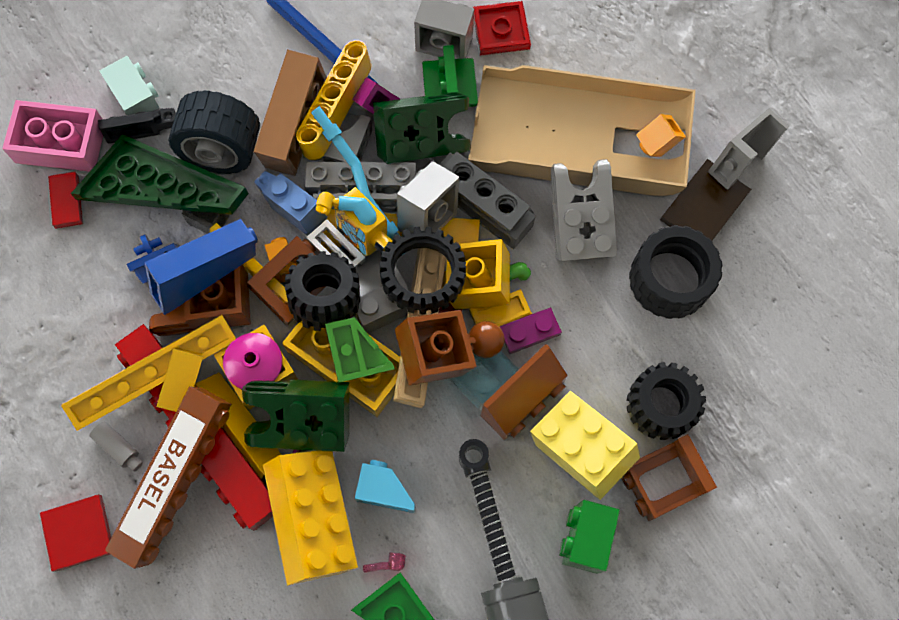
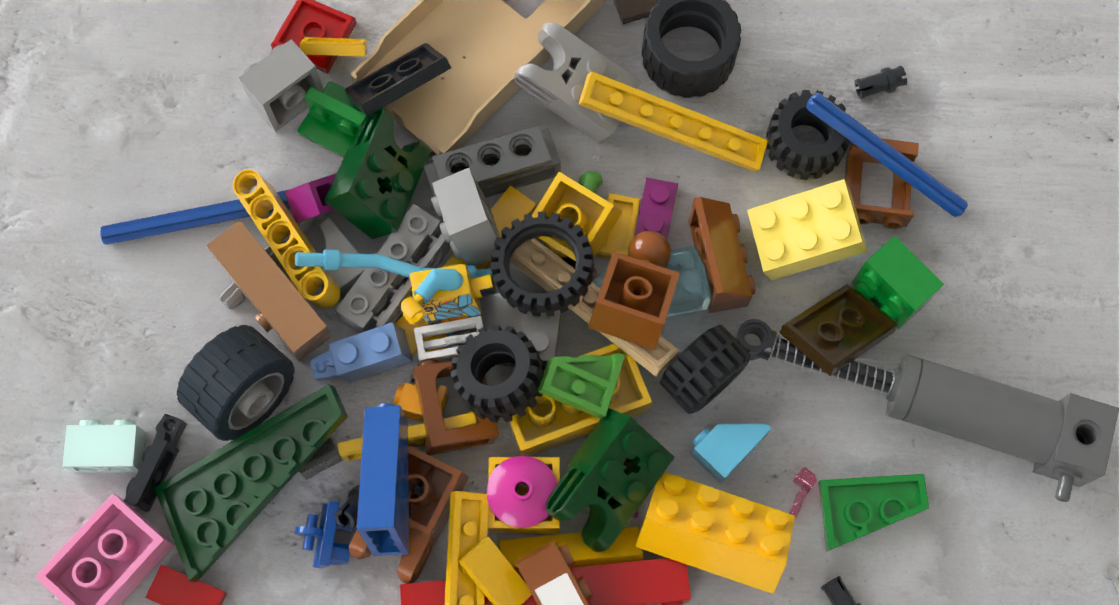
camera: 55 degrees left, 0 degrees up
none -> yellow tile [300,37,367,56]
none -> black tile [345,43,451,117]
none -> yellow plate [578,71,768,172]
none -> black tyre [660,324,751,414]
none -> dark brown tile [780,284,898,376]
none -> blue axle [806,93,968,217]
none -> black pin [854,66,907,99]

